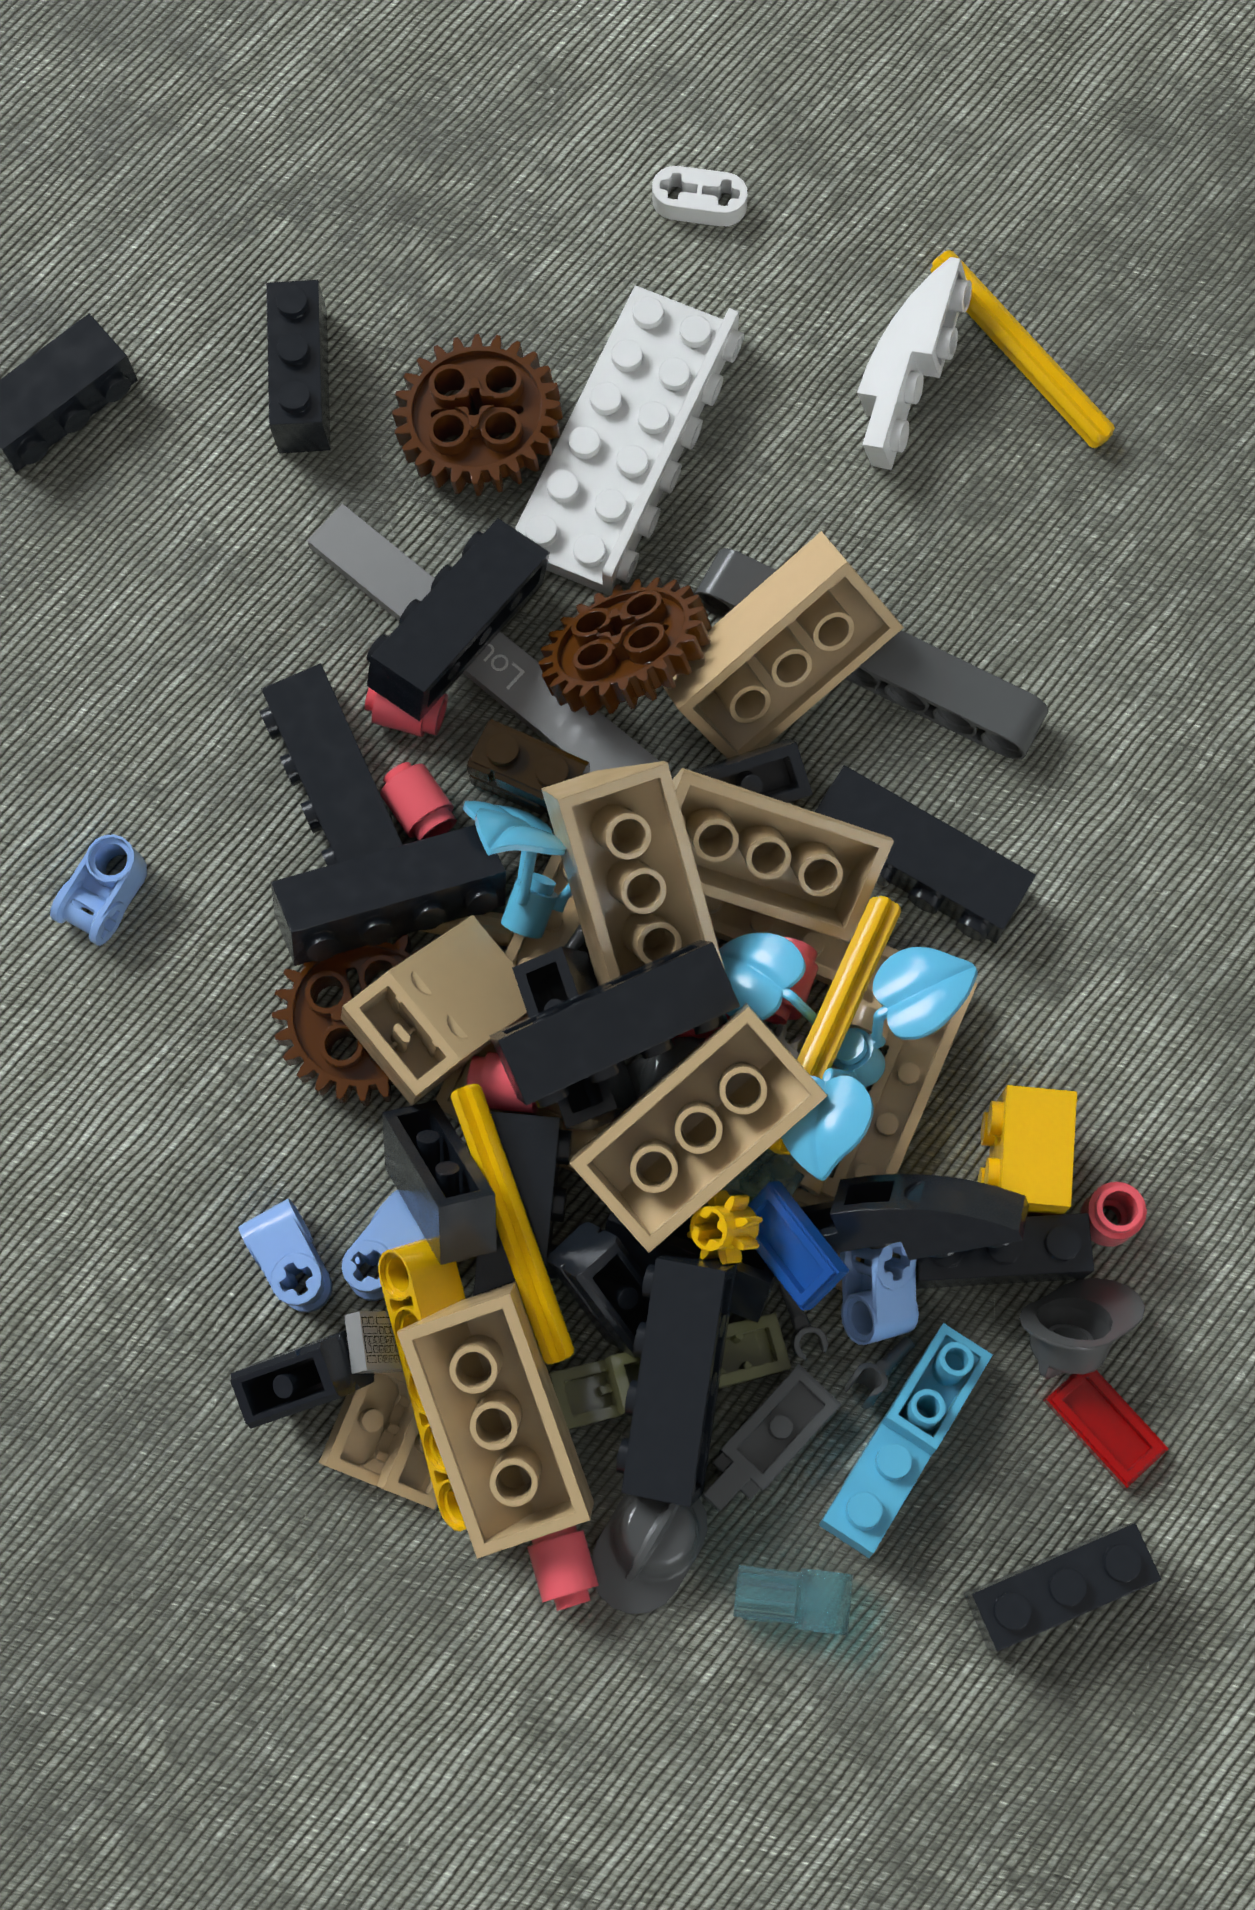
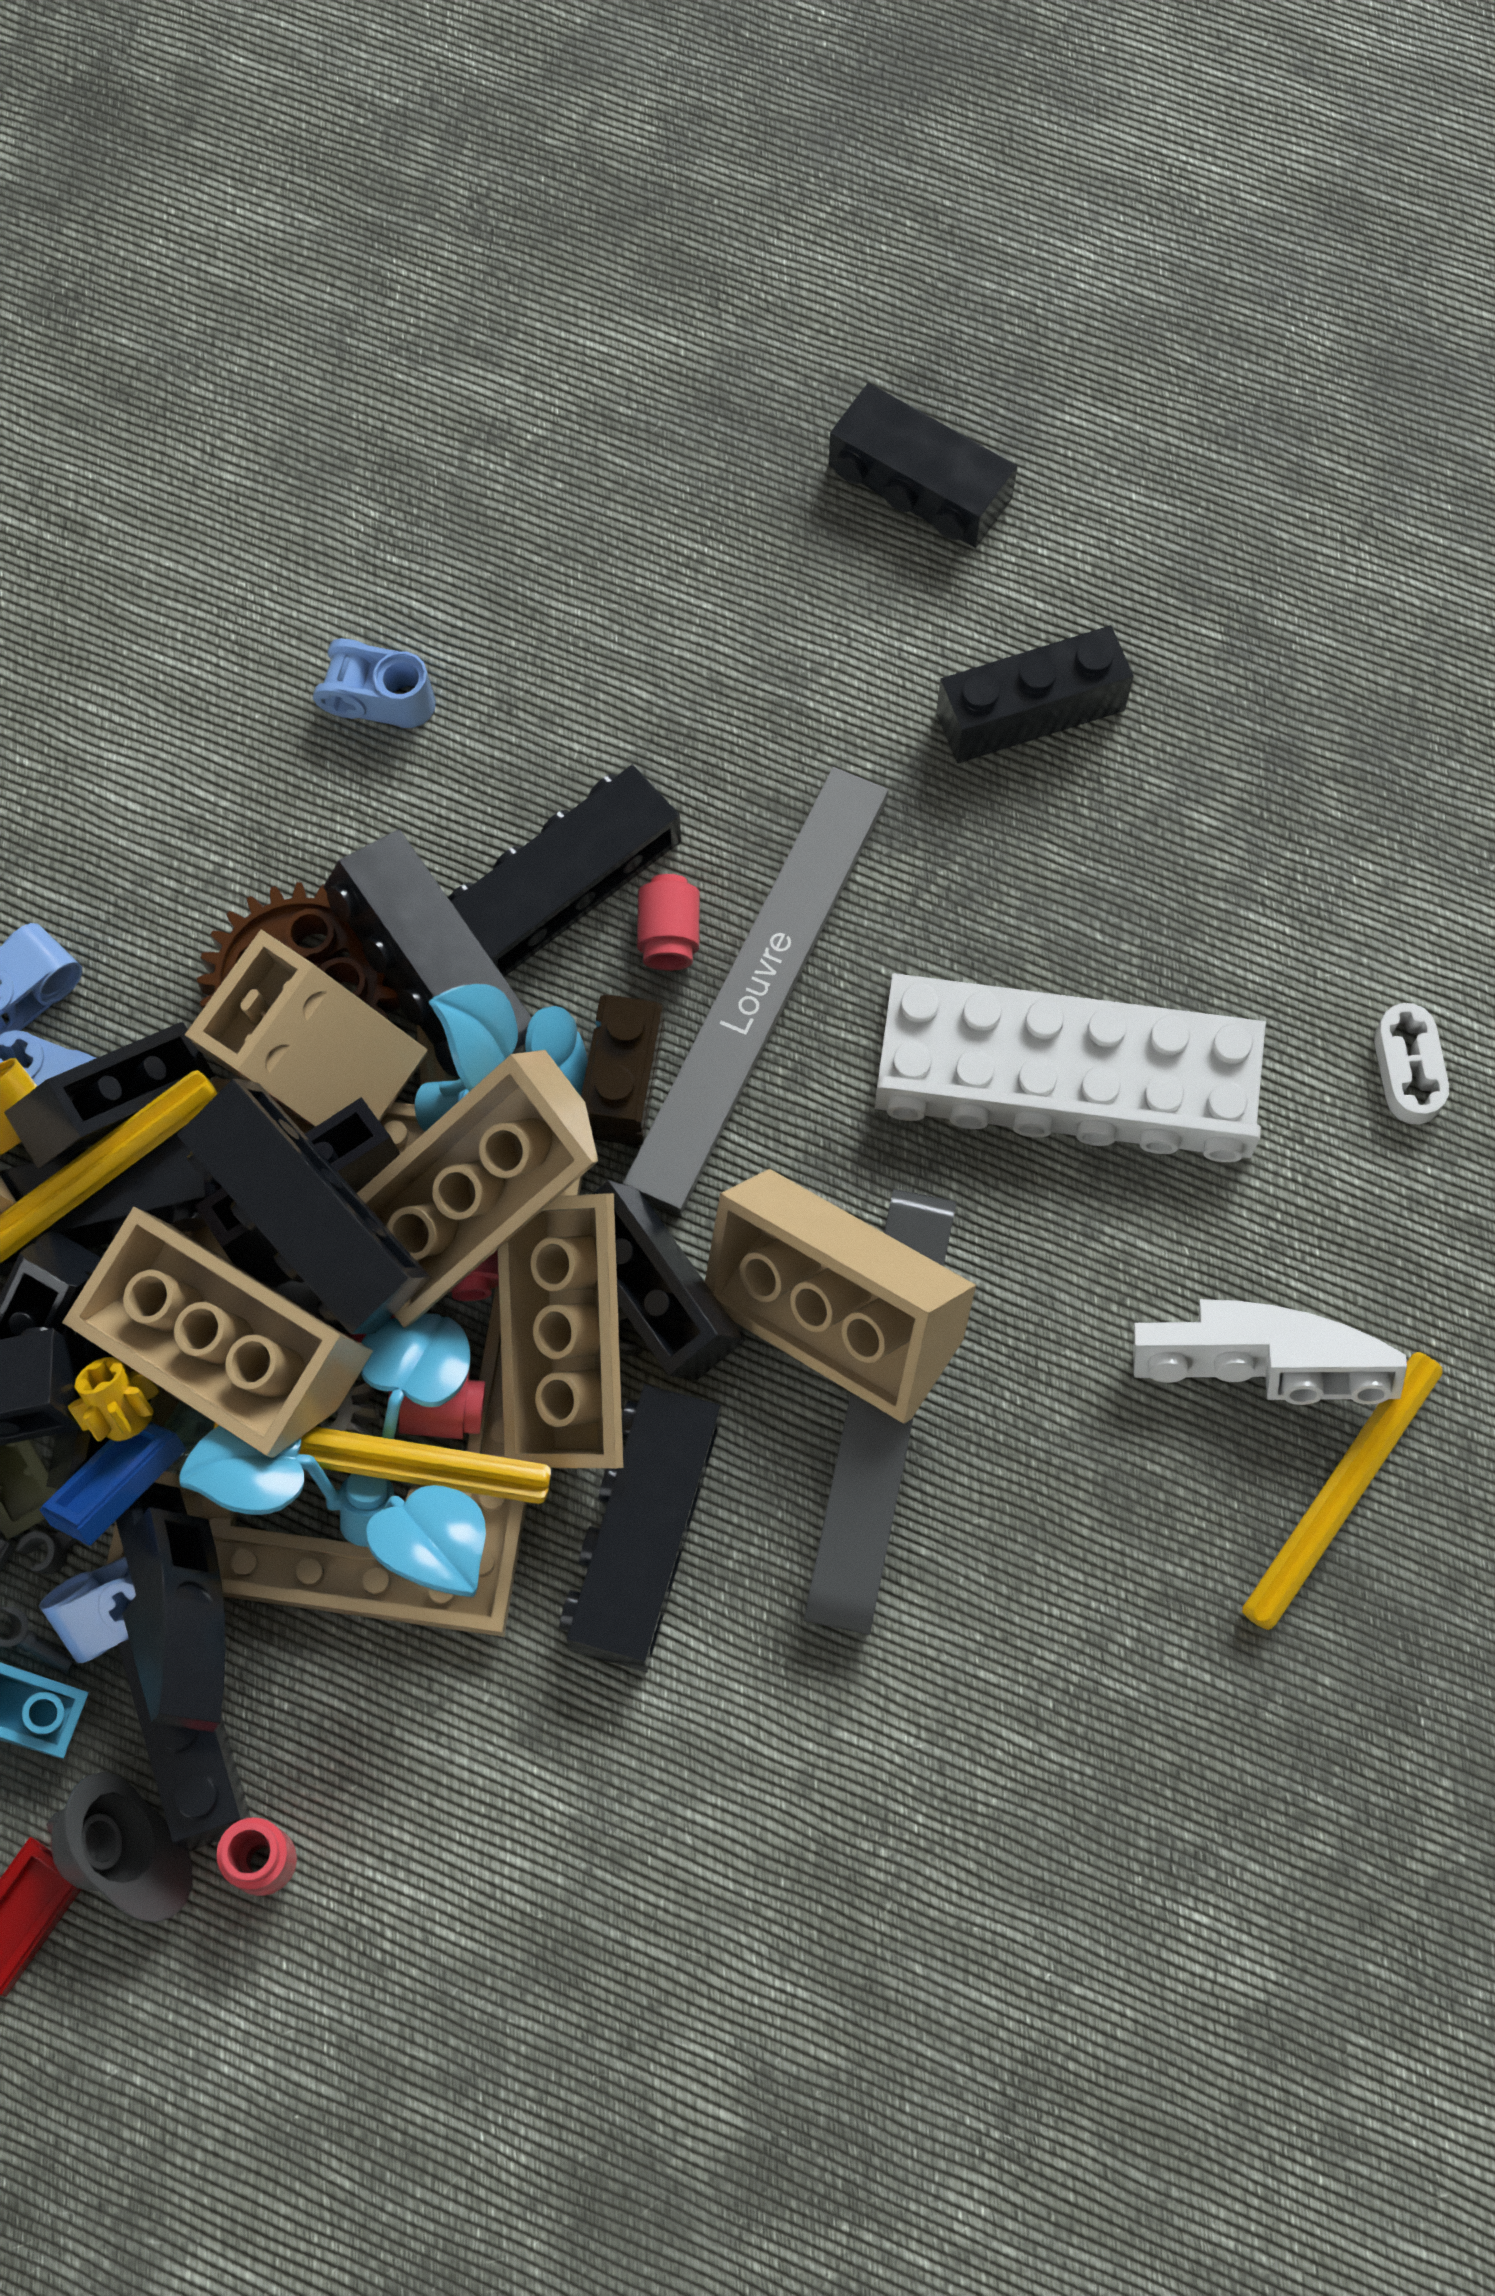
camera: 70 degrees right, 5 degrees down
black brick [366,518,550,721] -> none
coral brick [380,762,457,841] -> none
reddish brown gear [392,334,563,496] -> none
reddish brown gear [539,577,712,715] -> none
yellow brick [978,1085,1077,1216] -> none

